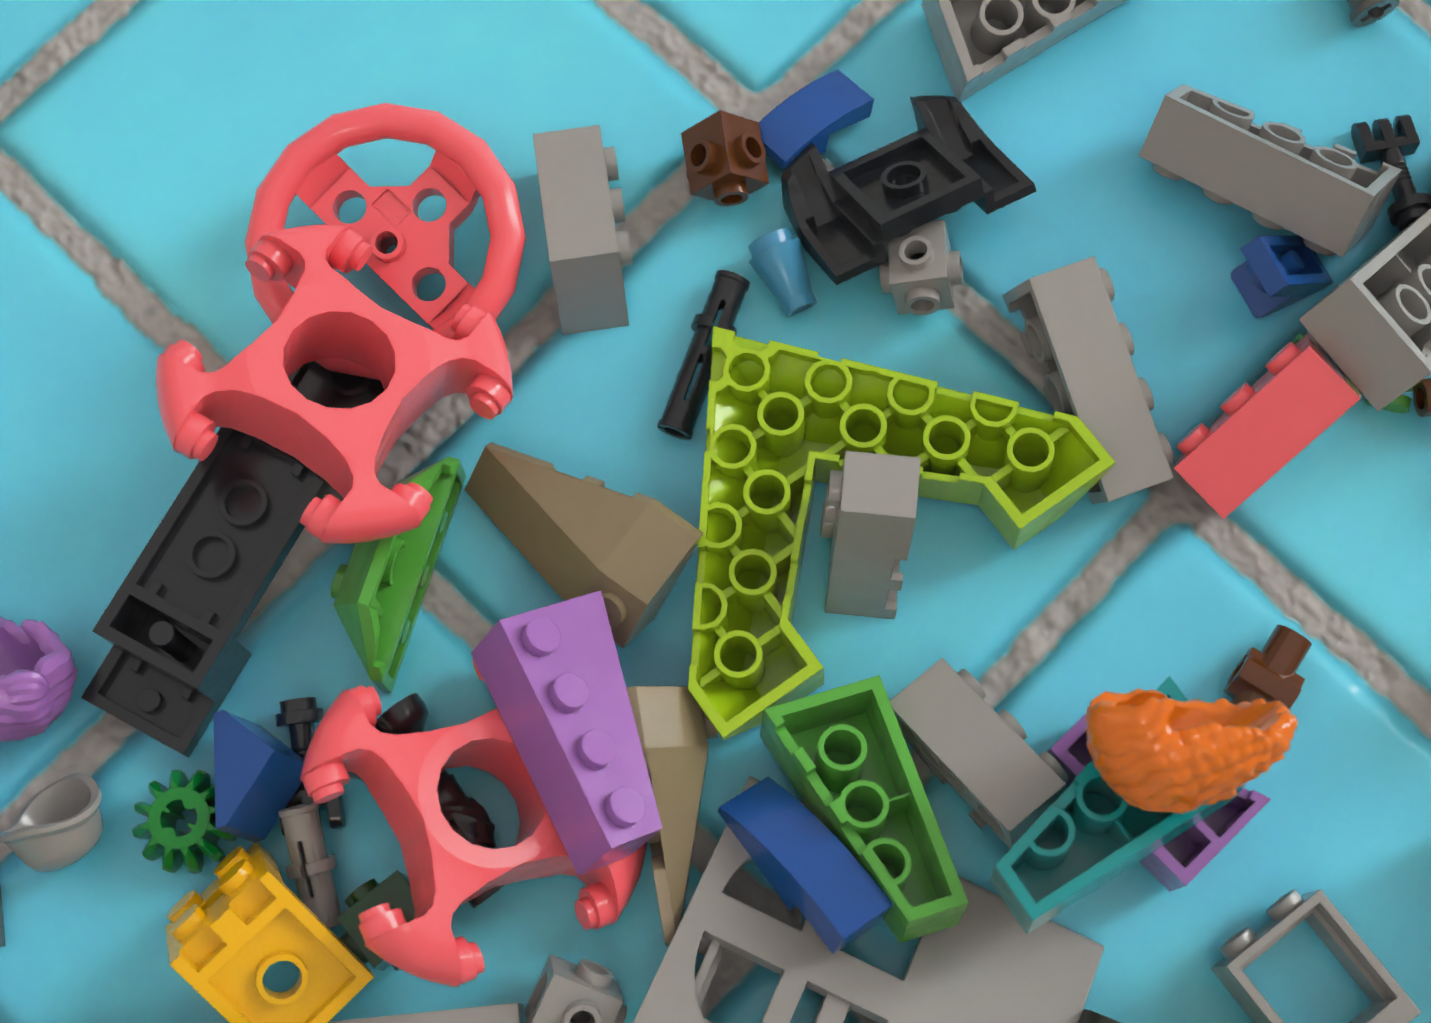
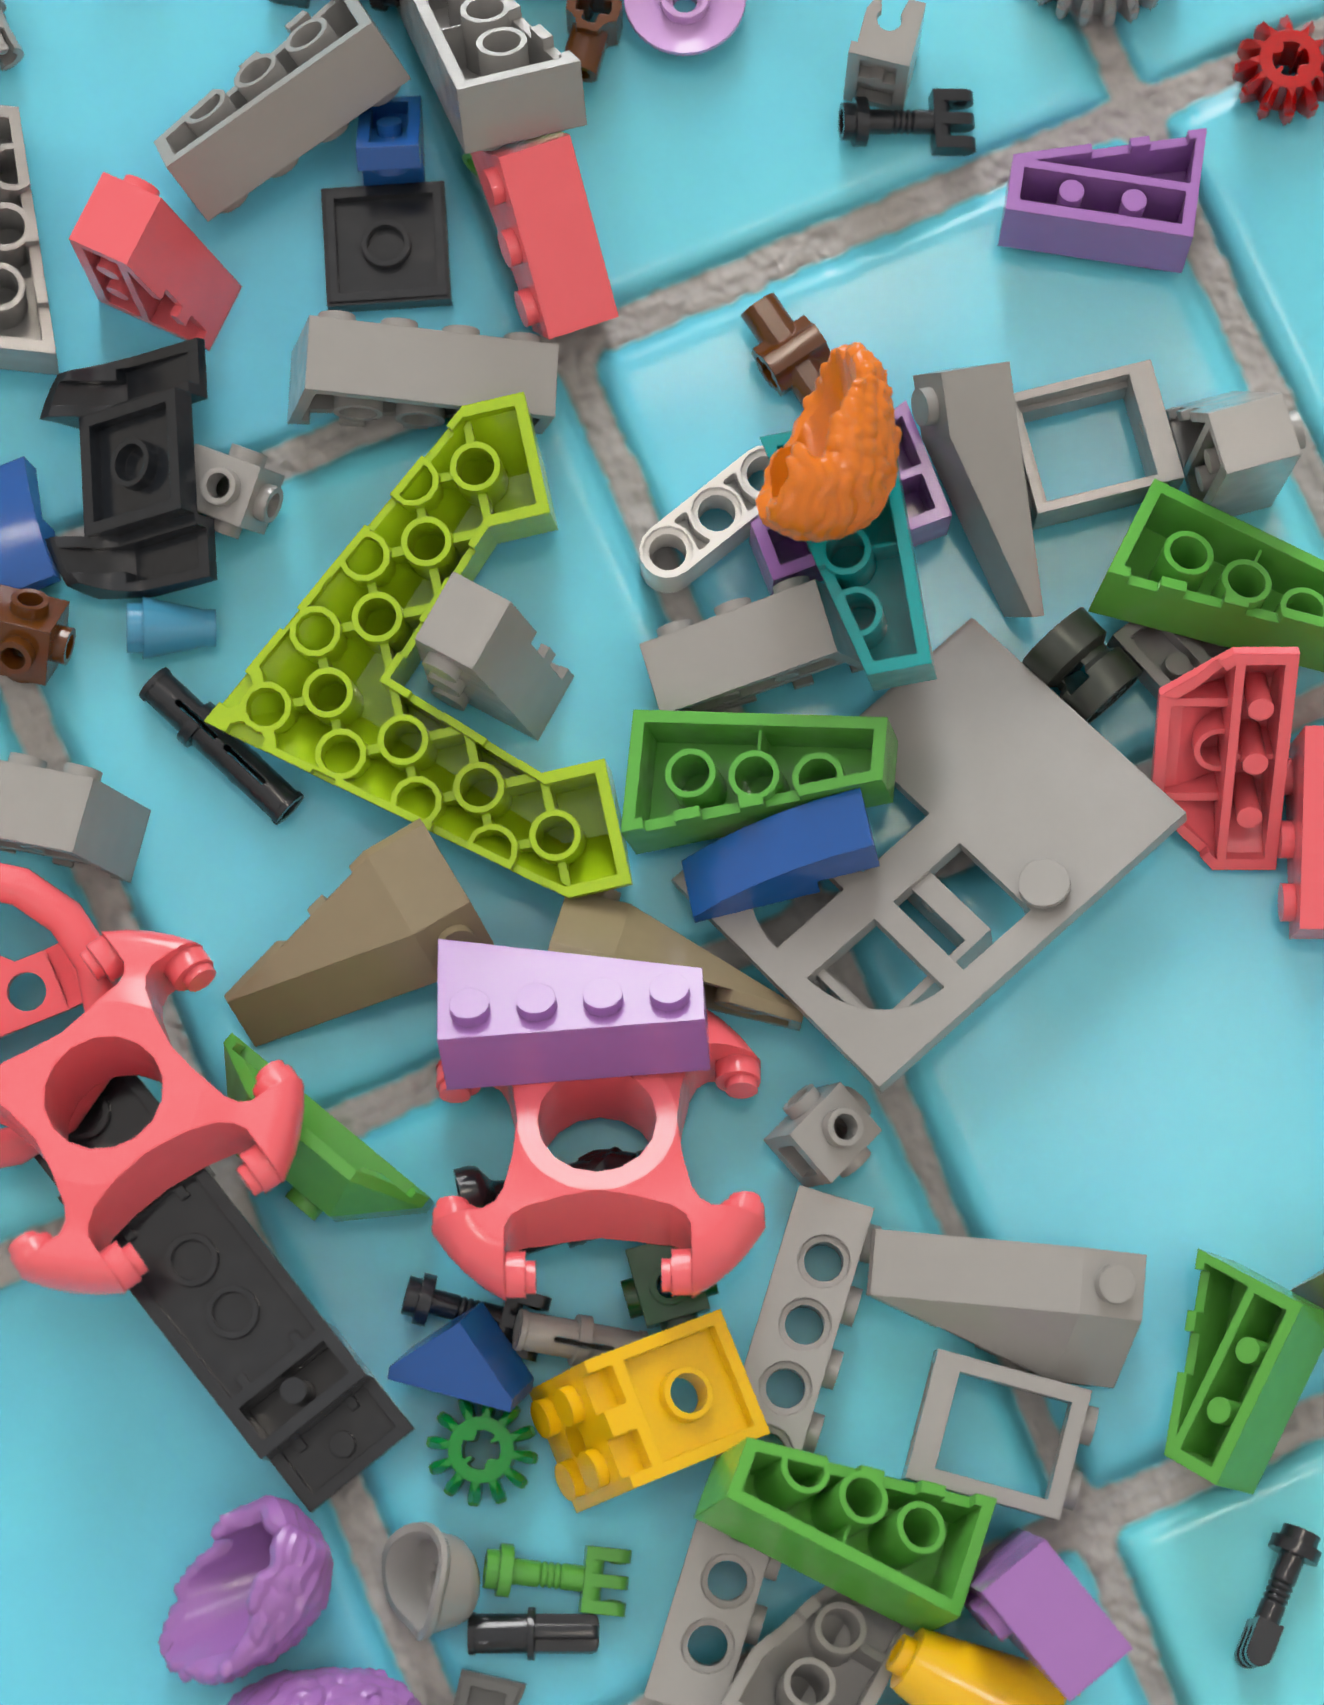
camera: 65 degrees left, 5 degrees up
none -> coral wedge [69,172,242,351]
none -> black tile [321,181,452,312]
none -> black axle [467,1607,600,1660]
none -> bright green hinge [482,1543,632,1617]
none -> white beam [639,446,770,593]
none -> light grey wedge [911,361,1044,617]

